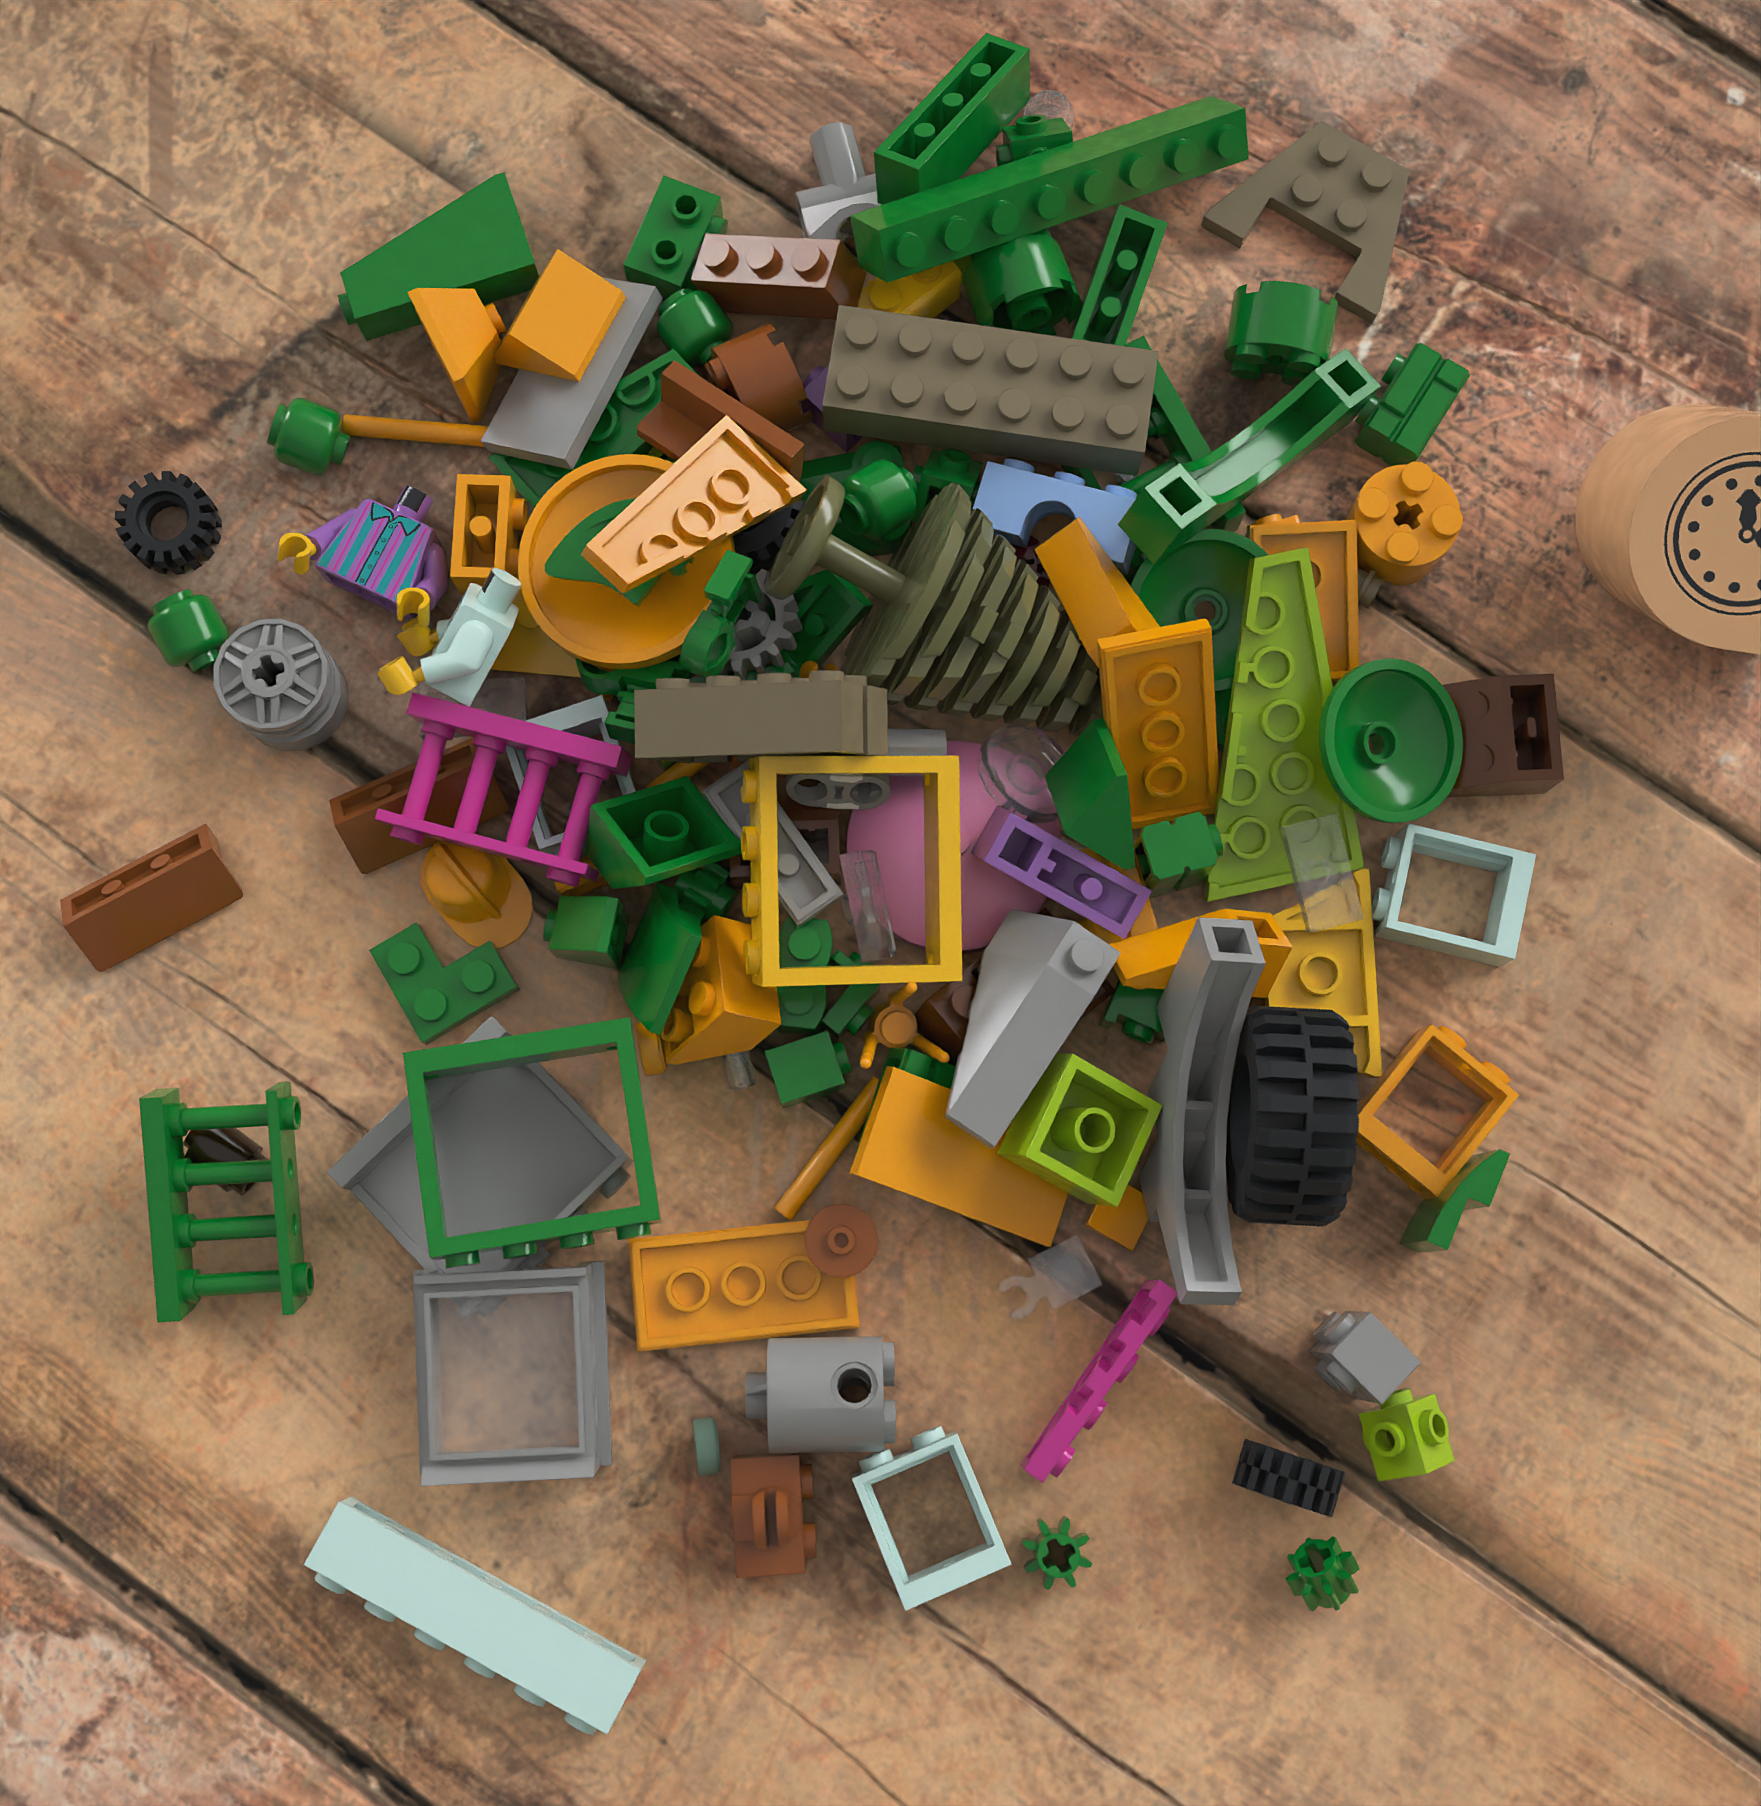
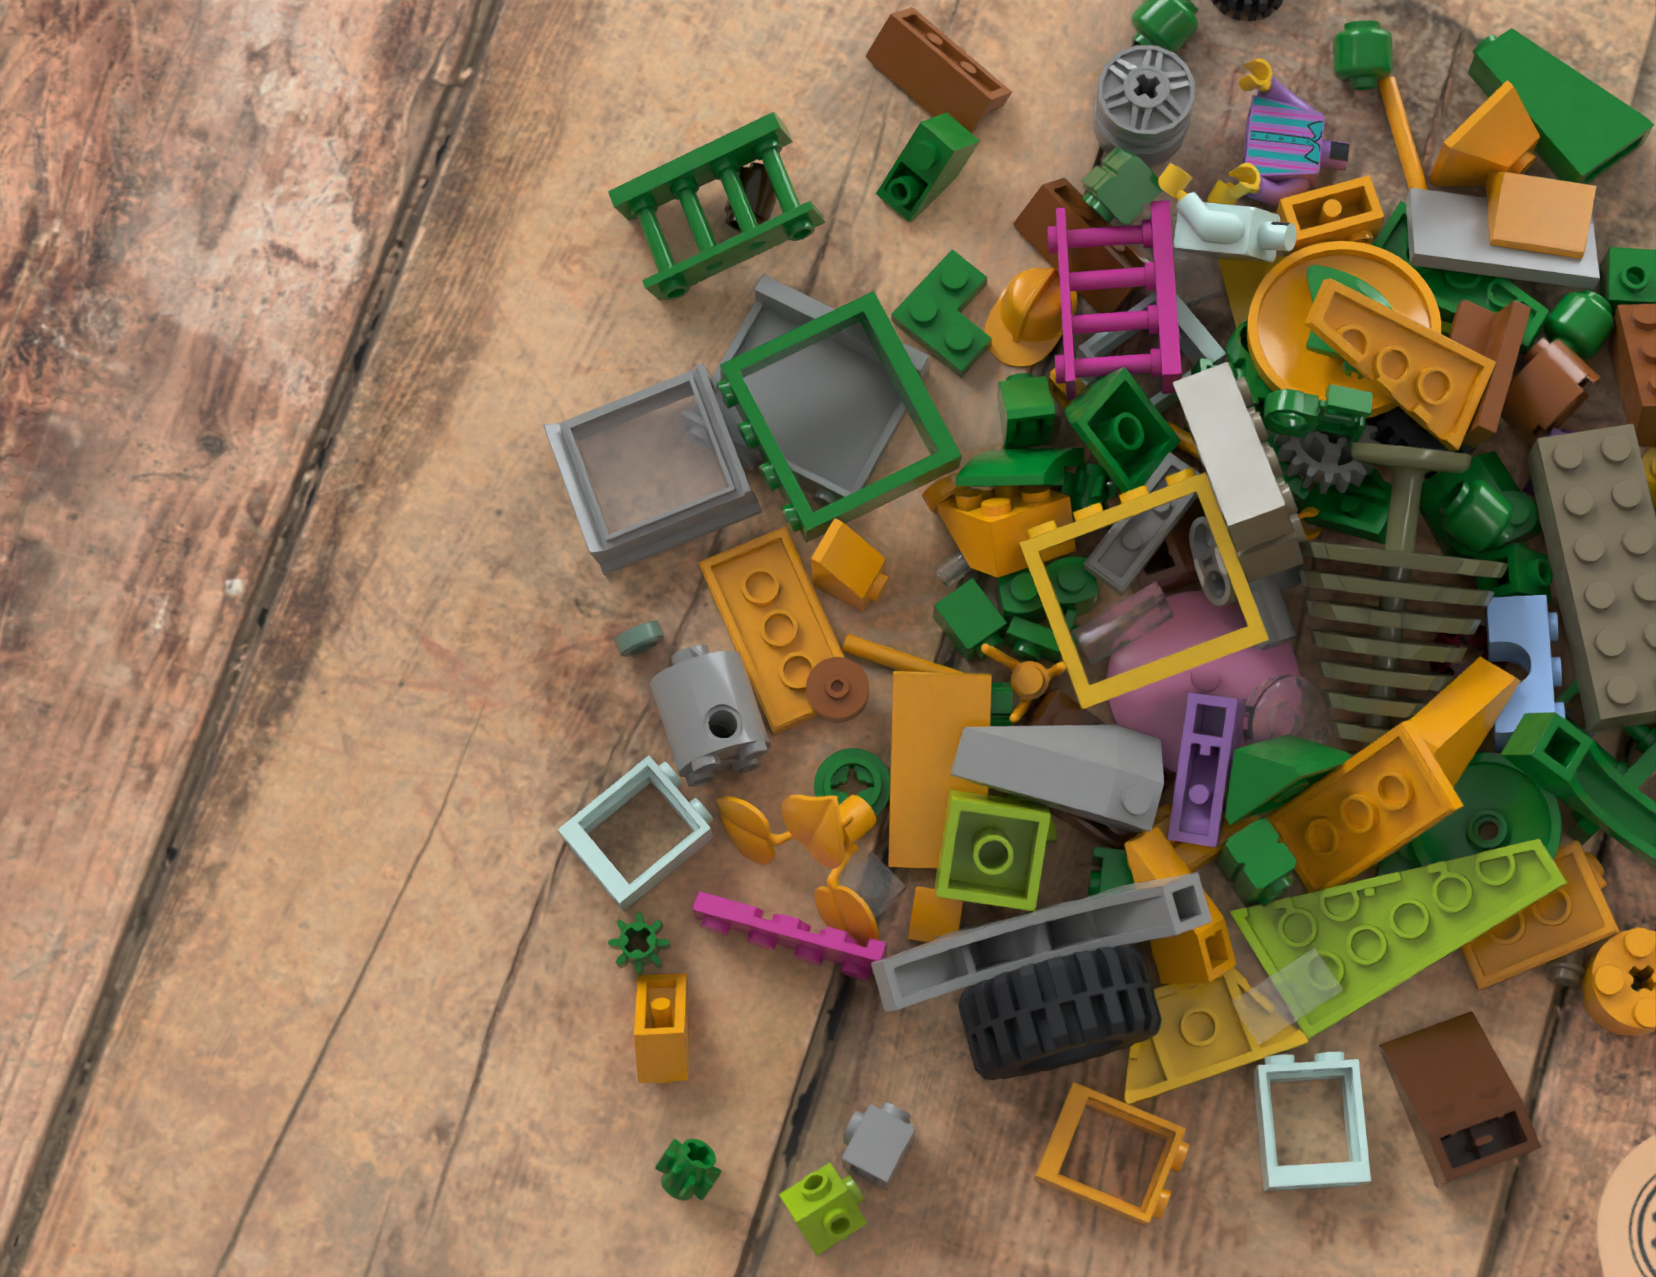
camera: 80 degrees right, 5 degrees down
light aqua brick [304,1497,646,1735] -> none
dark orange brick [730,1453,817,1578] -> none
black tyre [1232,1439,1345,1517] -> none
green dish [1319,658,1463,823] -> none
green slope [1399,1149,1510,1253] -> none
none -> light orange slope [634,973,690,1084]
none -> light orange plant [715,795,879,948]
none -> light orange slope [811,518,890,612]
none -> green gear [814,748,890,817]
none -> green slope [876,112,980,222]
none -> green brick [1082,146,1163,224]

